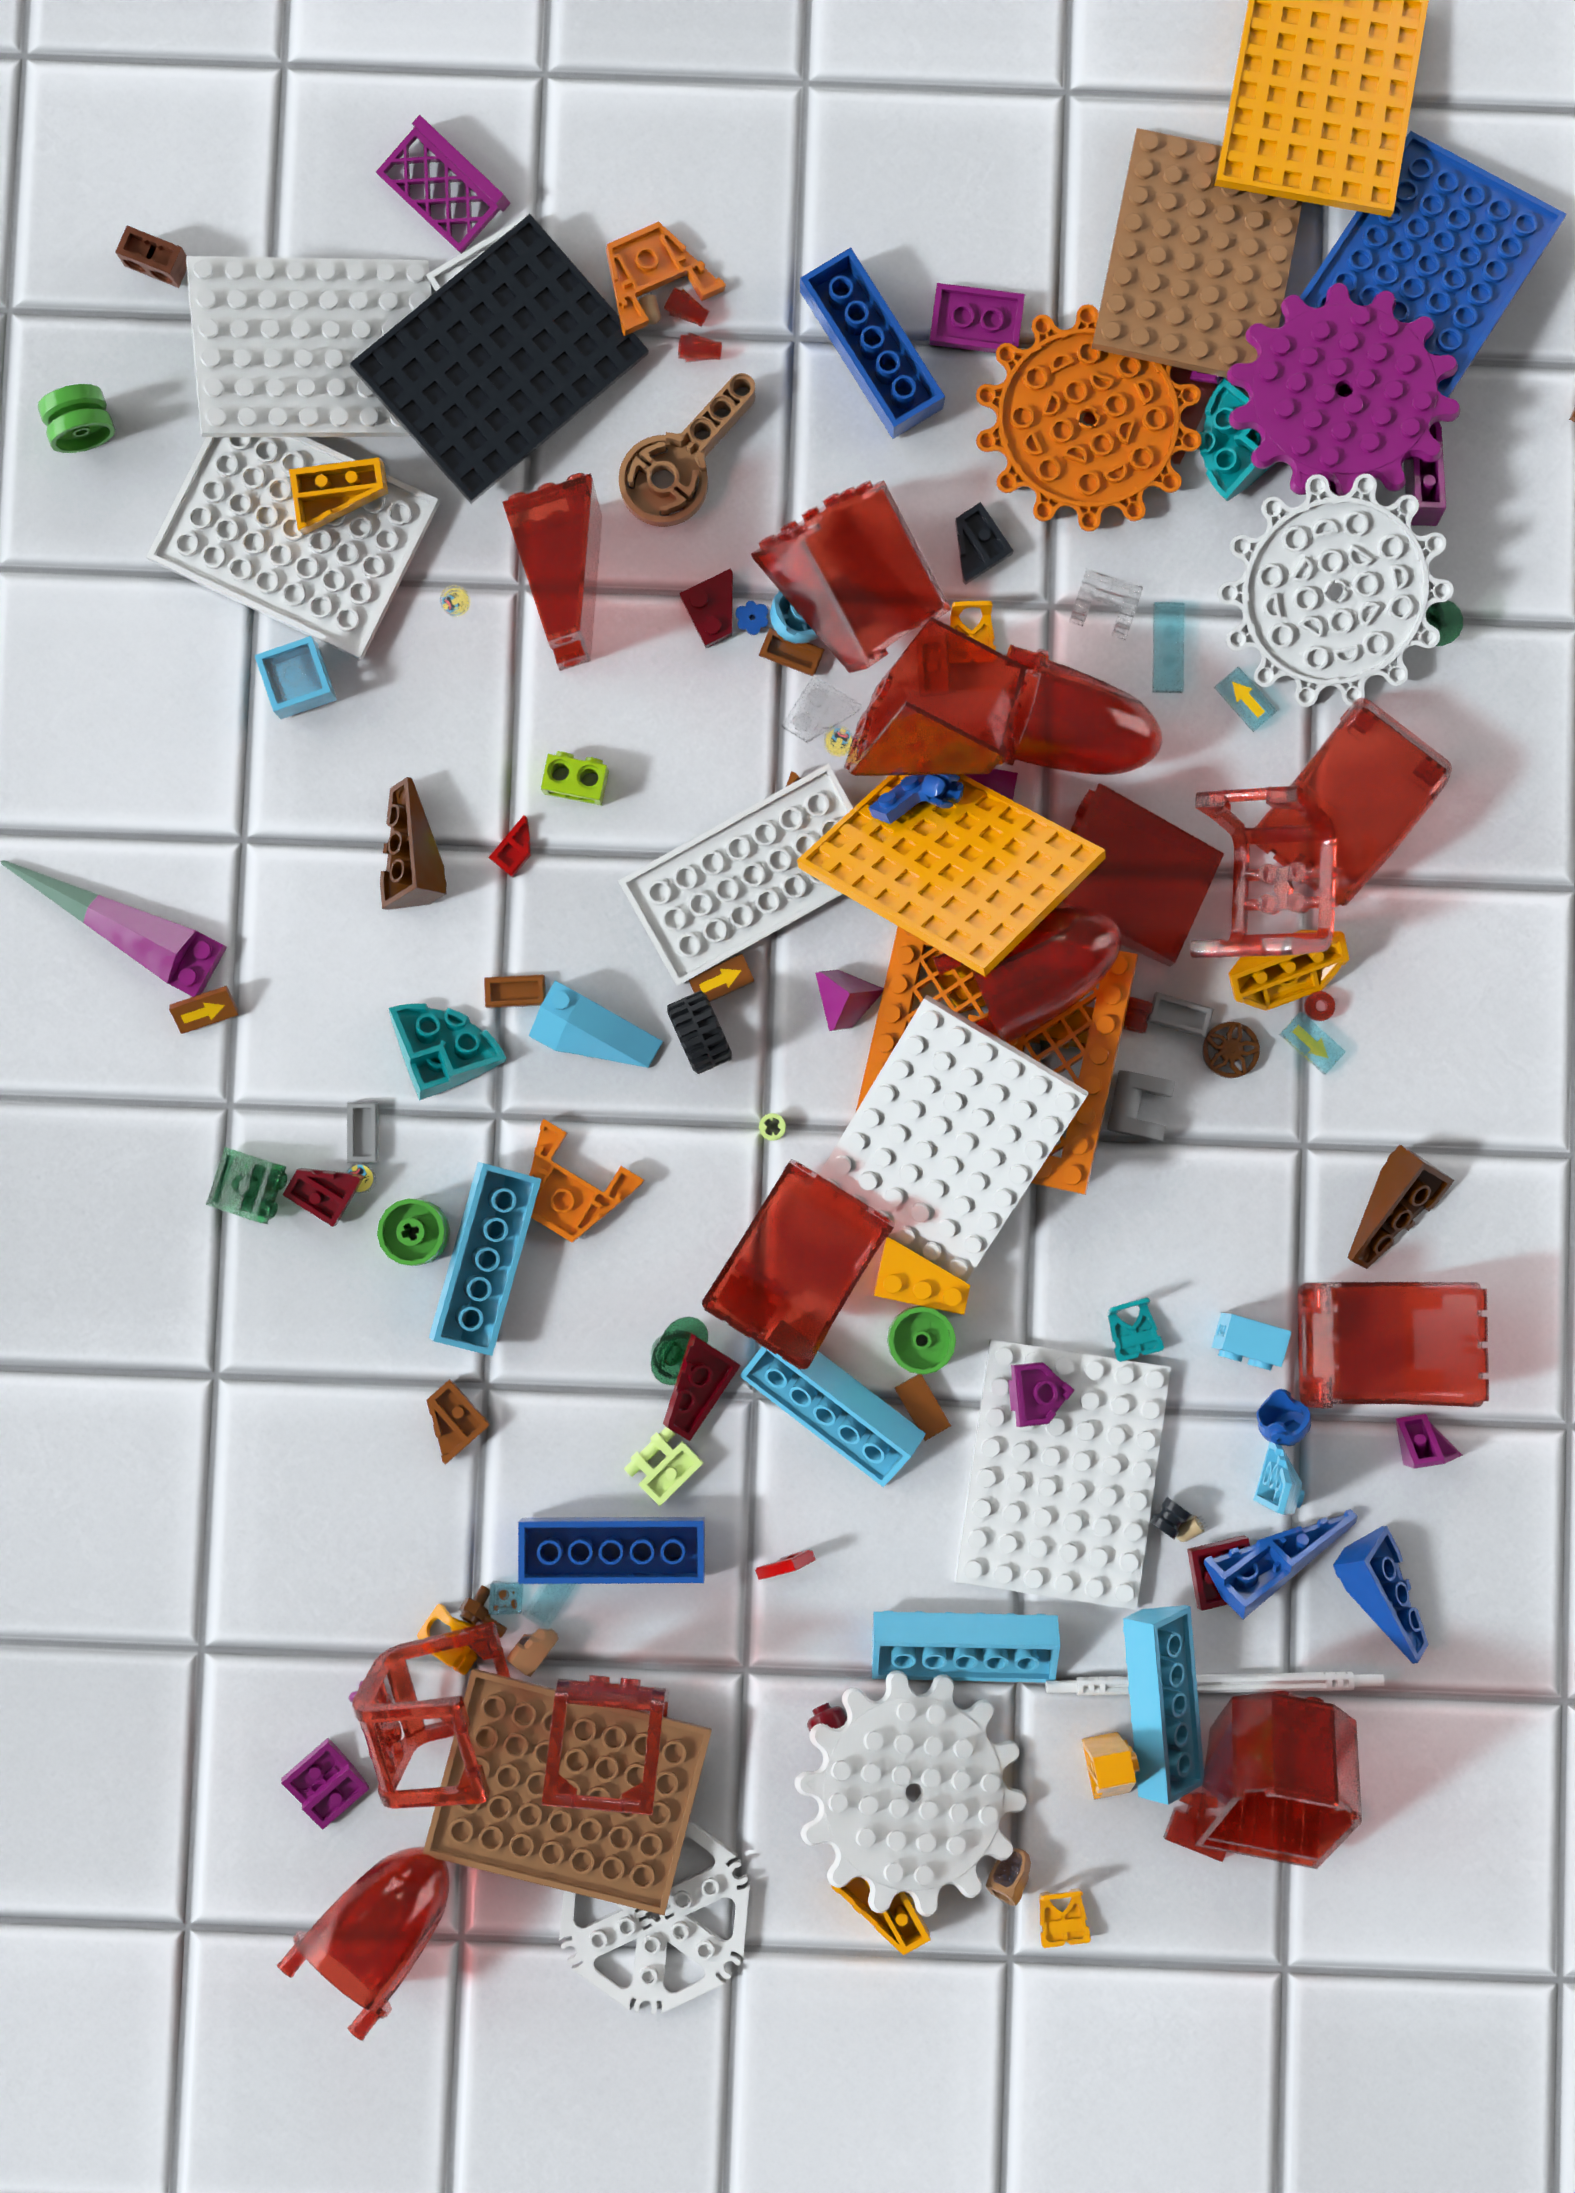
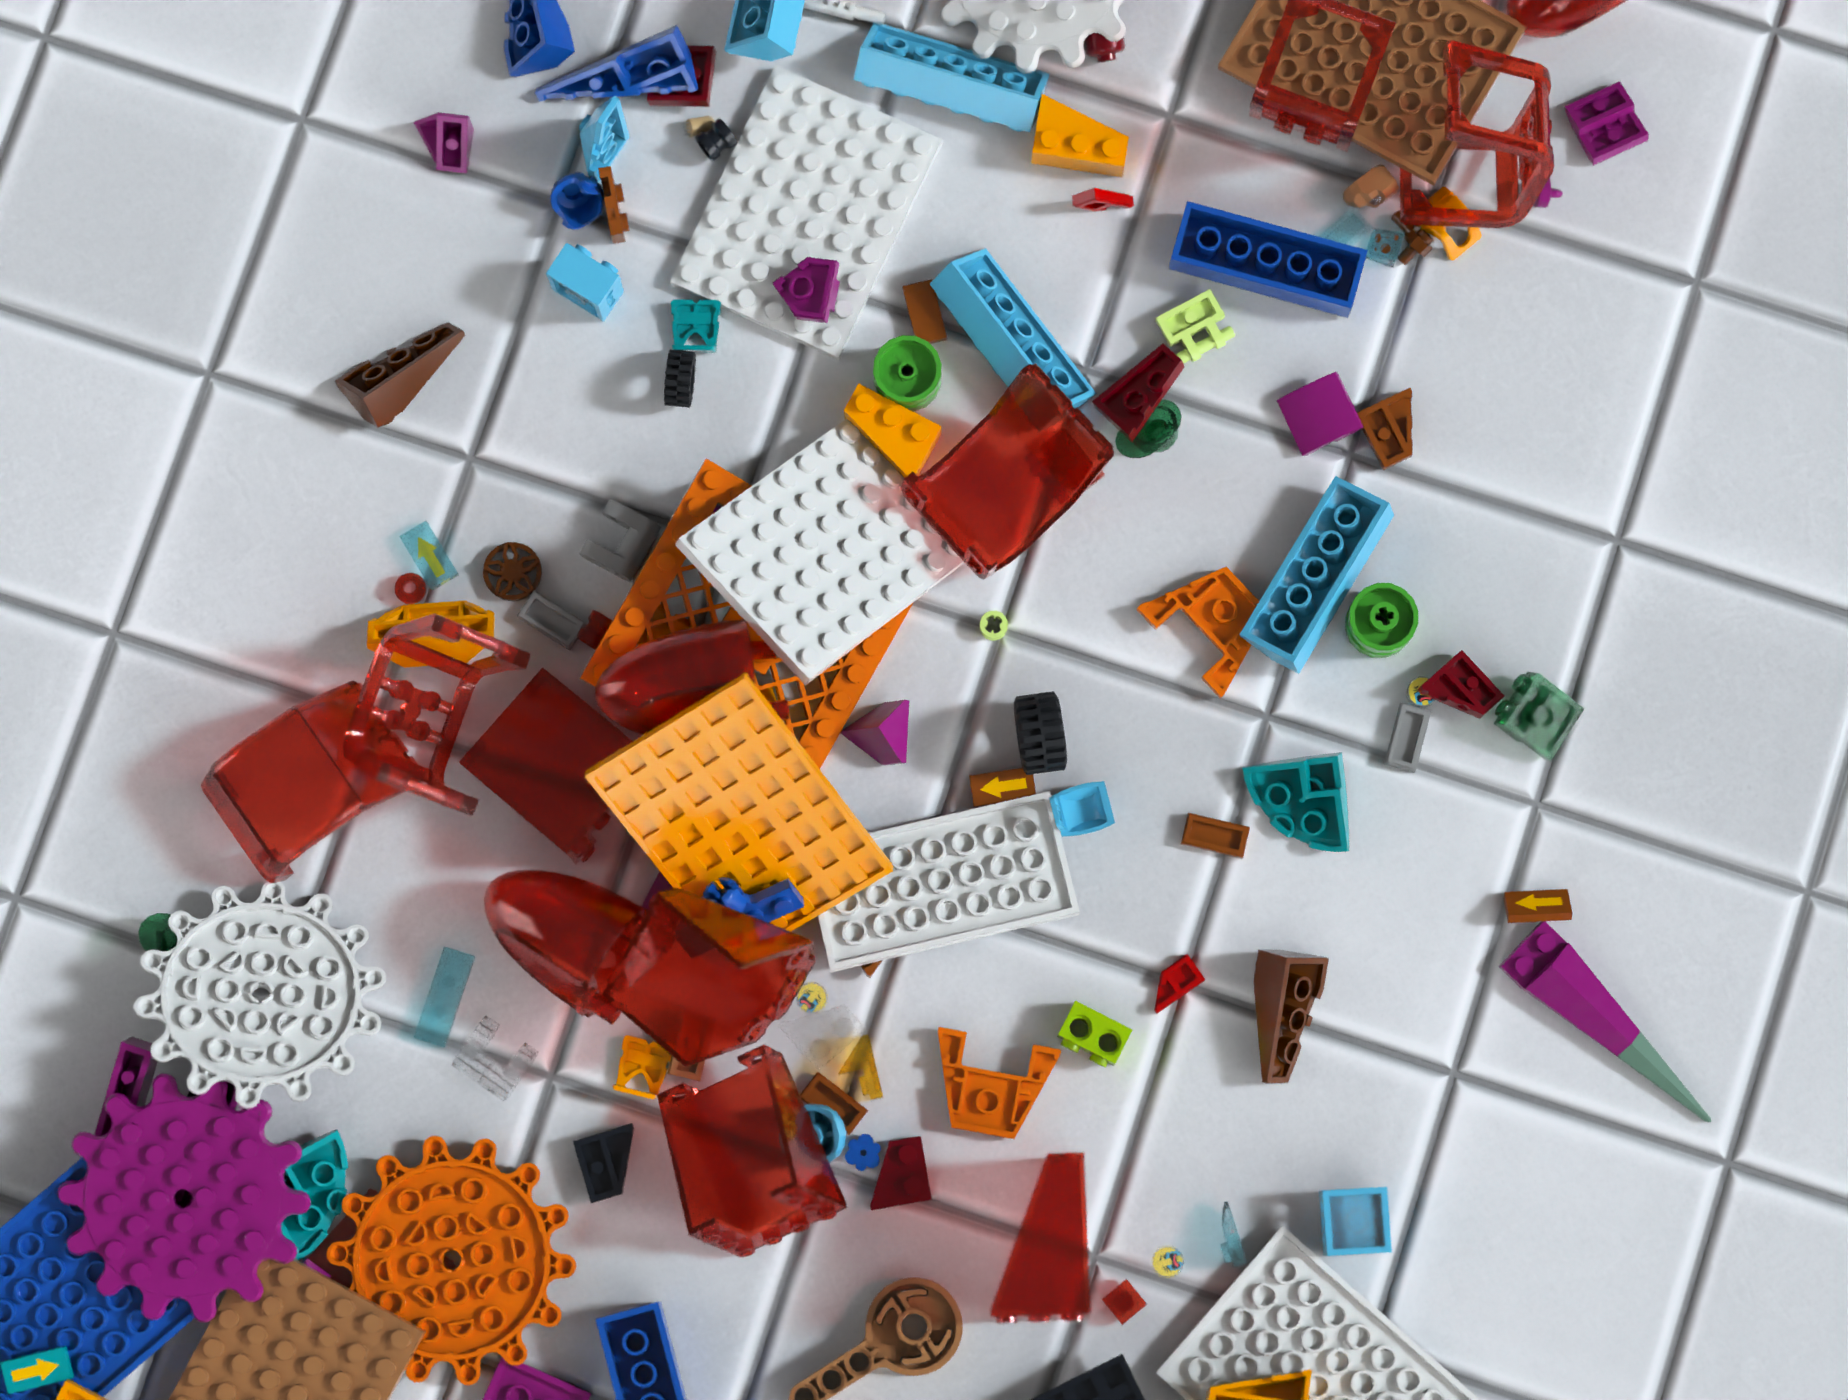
camera: 165 degrees left, 5 degrees down
medium azure wedge [529,981,663,1068] -> none
clear light blue tile [1214,666,1277,732] -> none
clear red windscreen [1297,1282,1489,1409] -> none
none -> teal tile [0,1345,74,1394]
none -> dark orange wing [598,166,630,244]
none -> black tyre [664,349,696,408]
none -> clear yellow slope [838,1034,883,1101]
none -> orange wing [938,1027,1061,1139]
none -> light orange wedge [1031,94,1129,177]
none -> medium azure piece [1049,781,1115,837]
none -> clear red plate [1101,1279,1147,1325]
none -> clear light blue plate [1220,1201,1247,1267]
none -> magenta slope [1276,372,1364,456]

